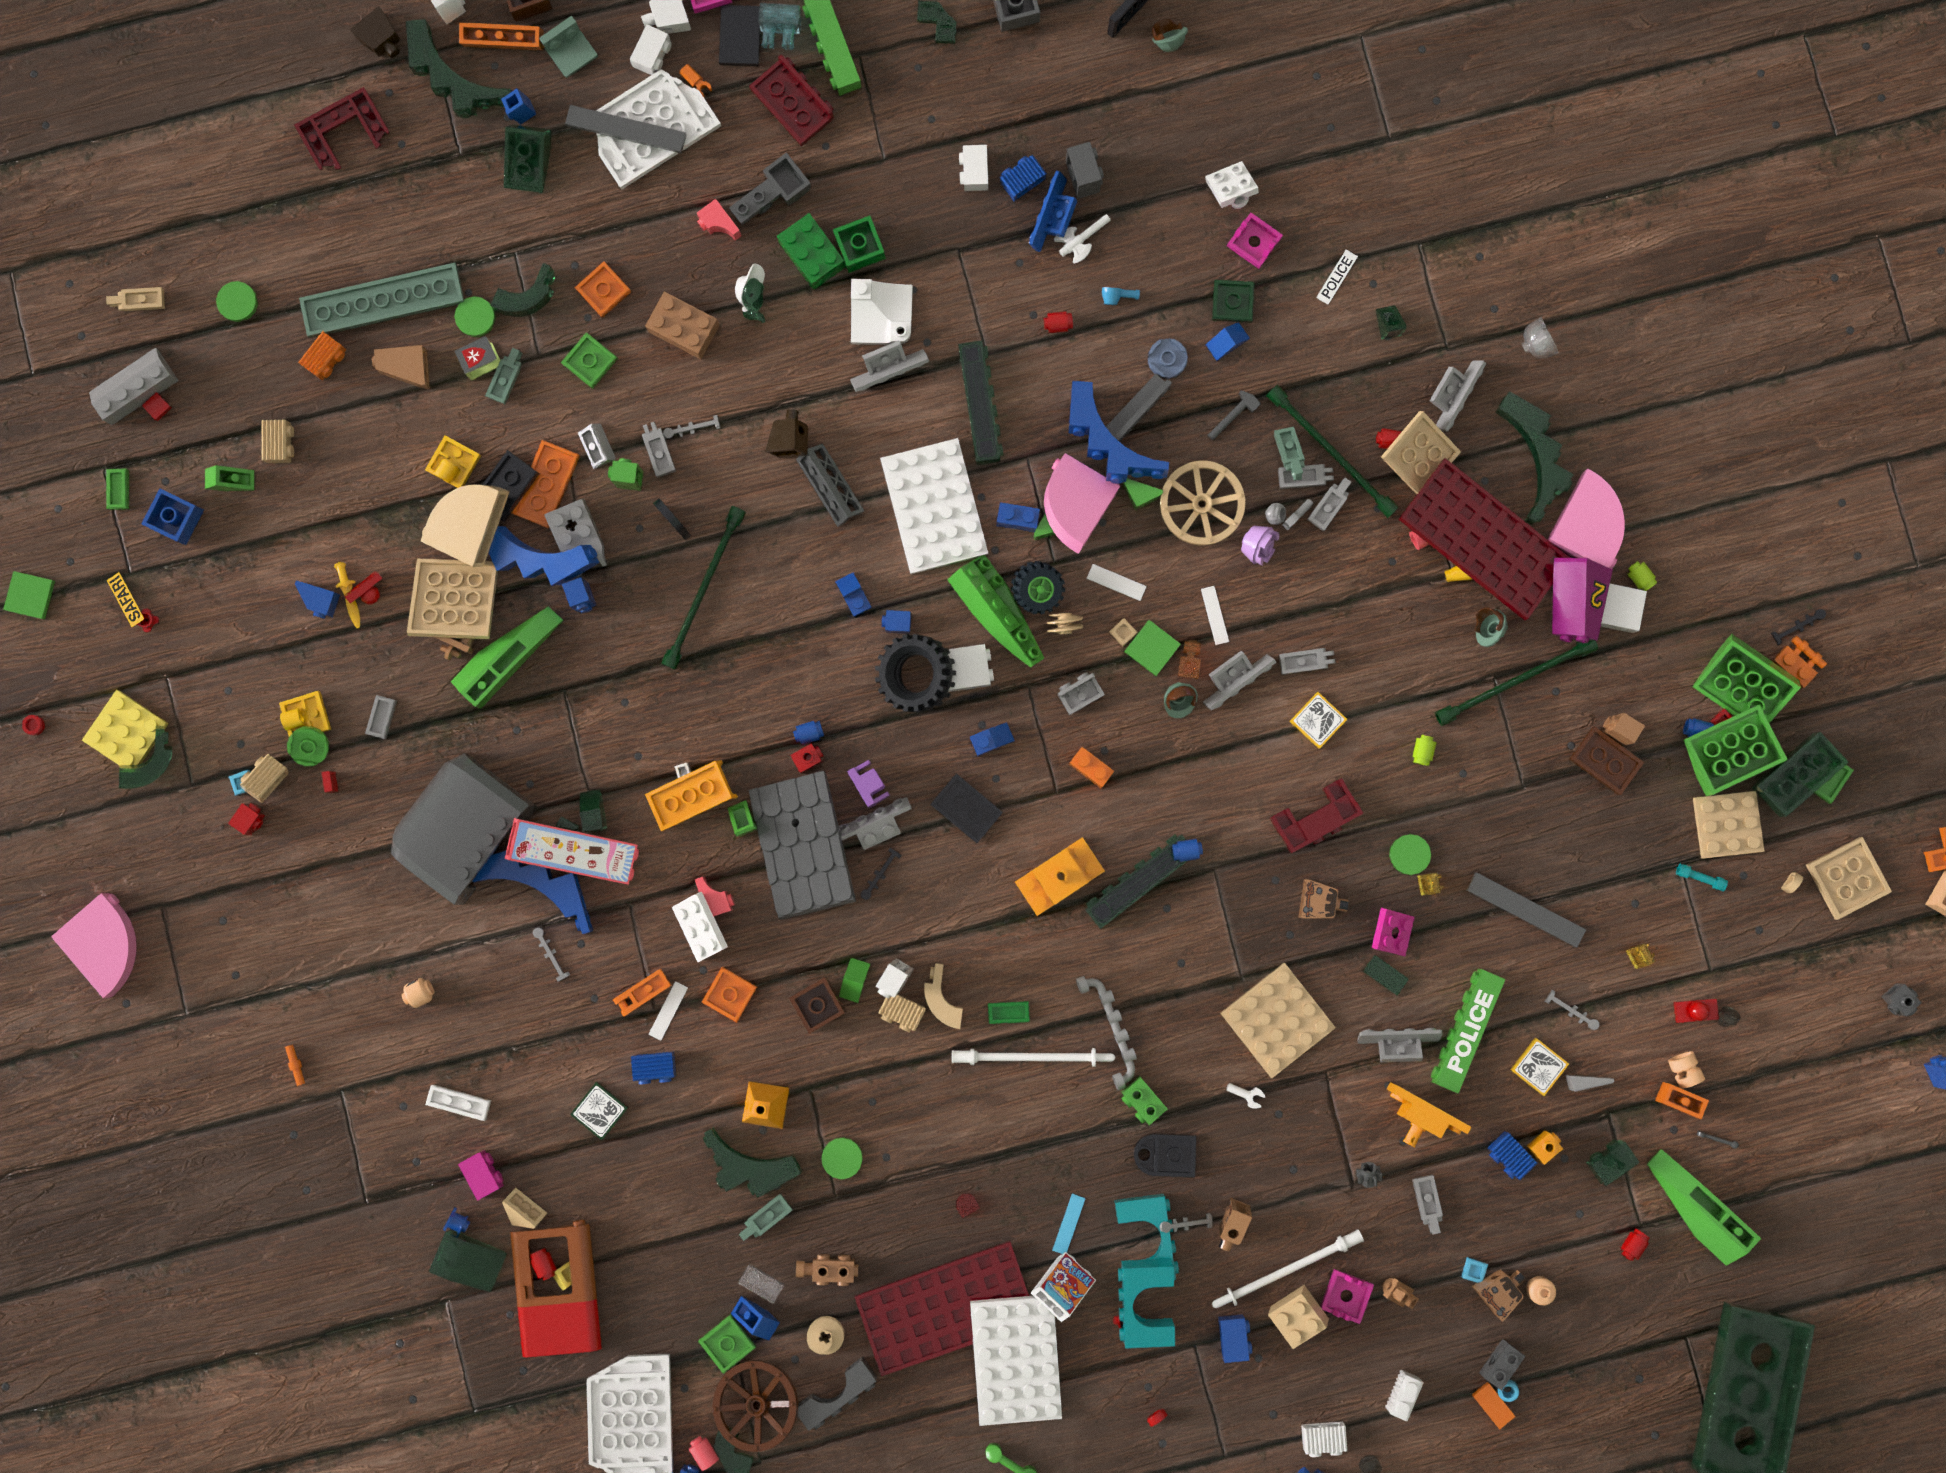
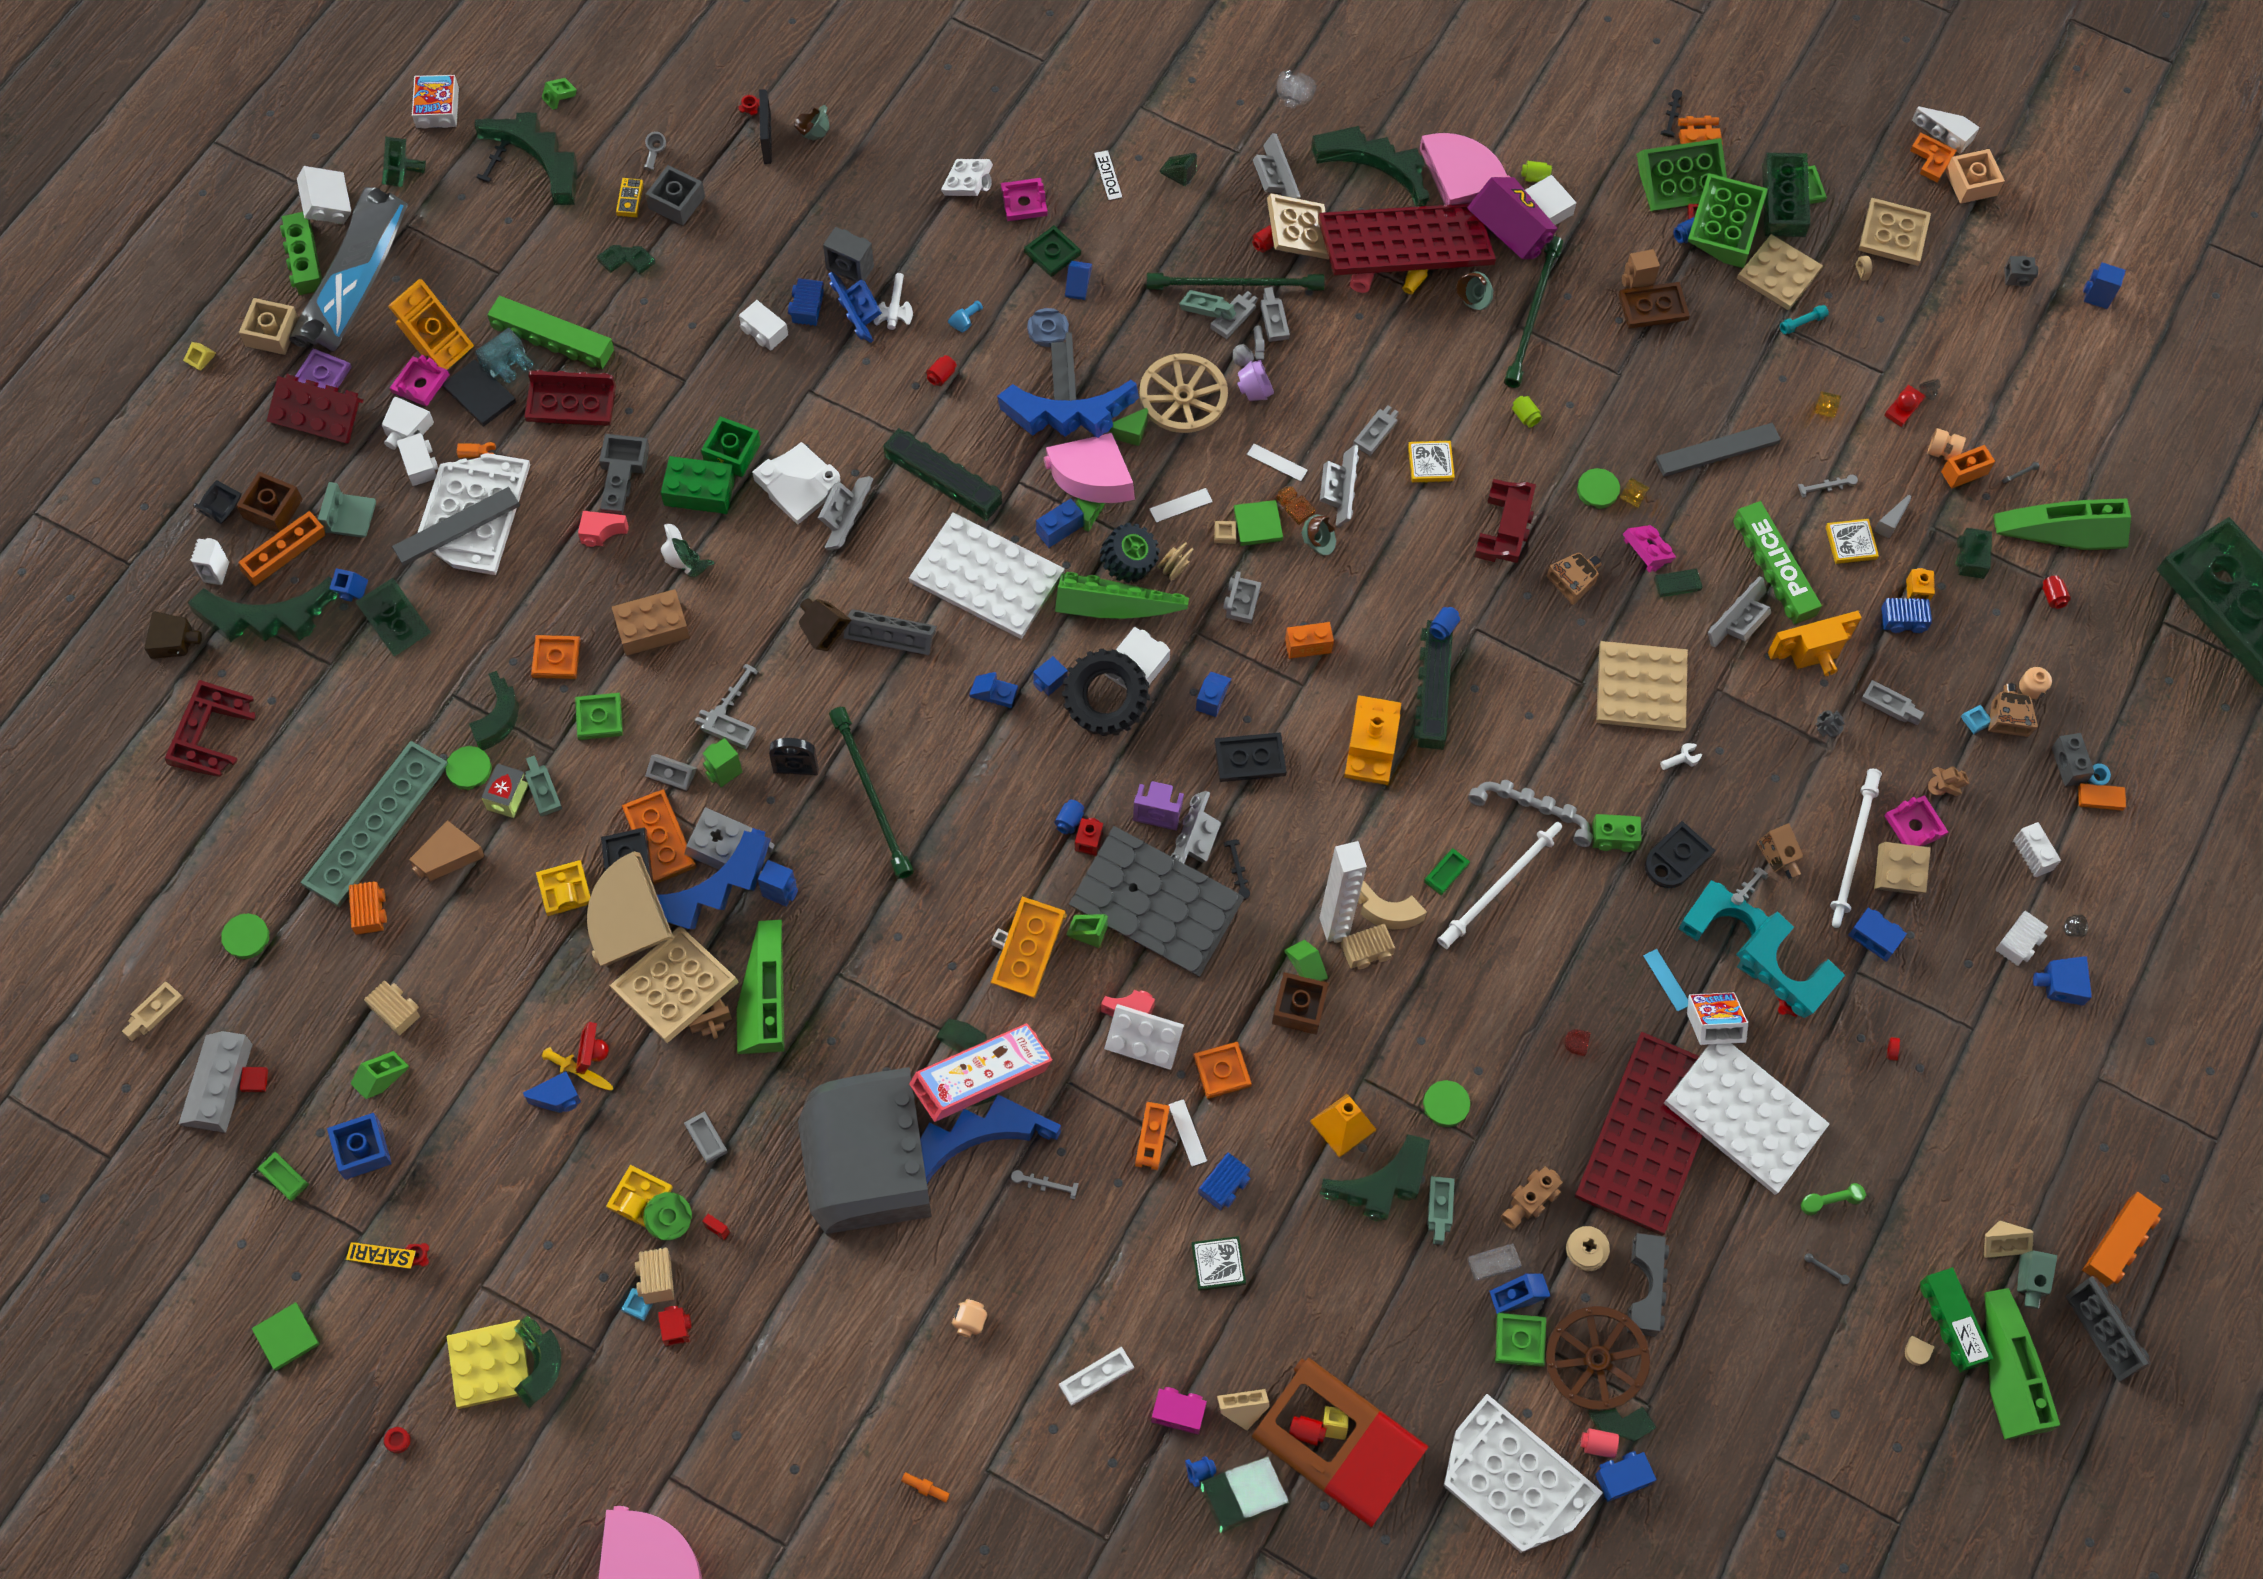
camera: 55 degrees left, 20 degrees down
dark grey piece [1208,390,1261,440] -> none

